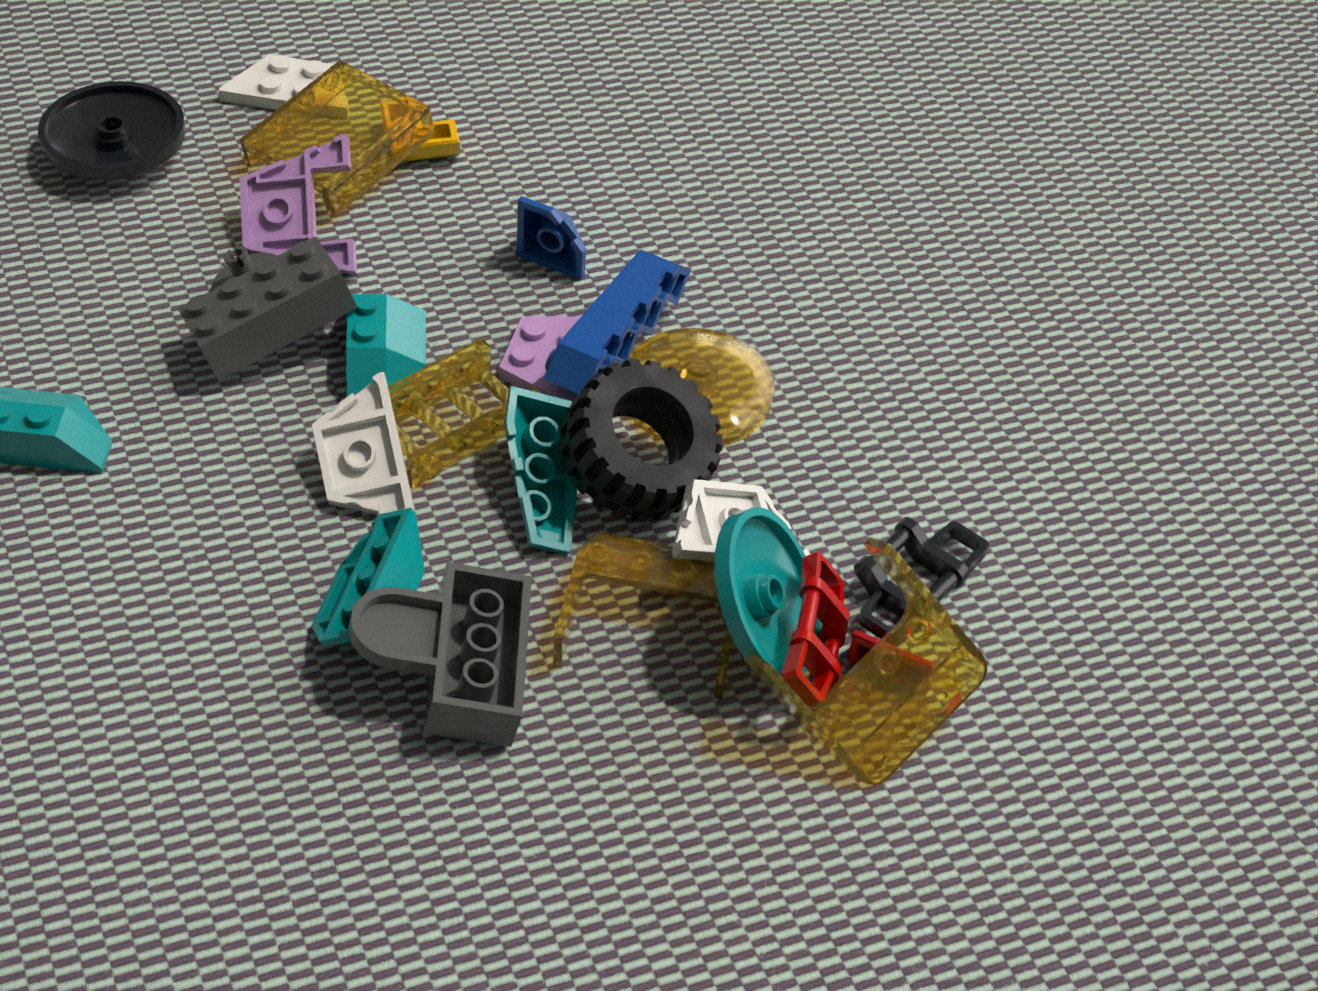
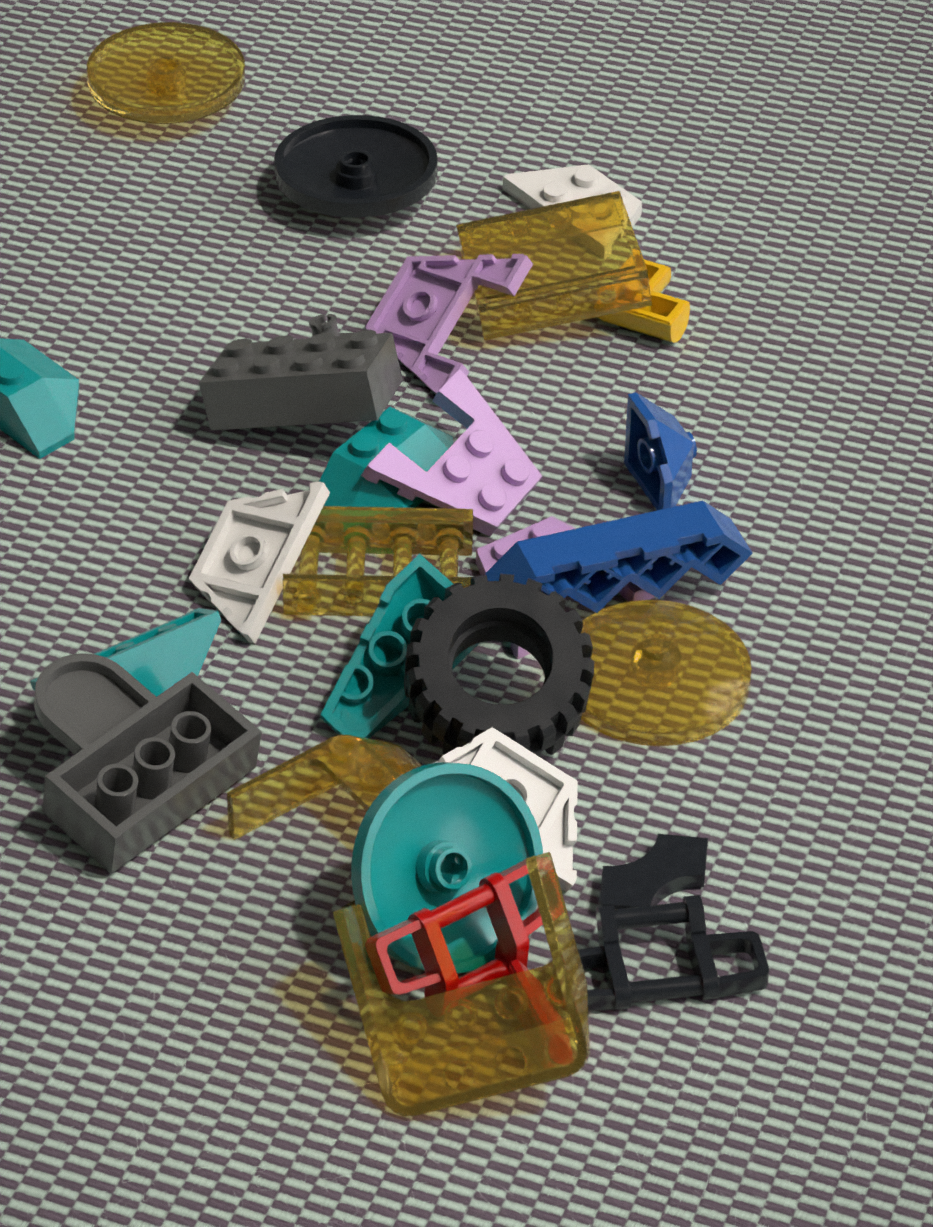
camera: 45 degrees right, 5 degrees down
none -> lavender wing [361,369,542,537]
none -> black tile [599,834,708,909]

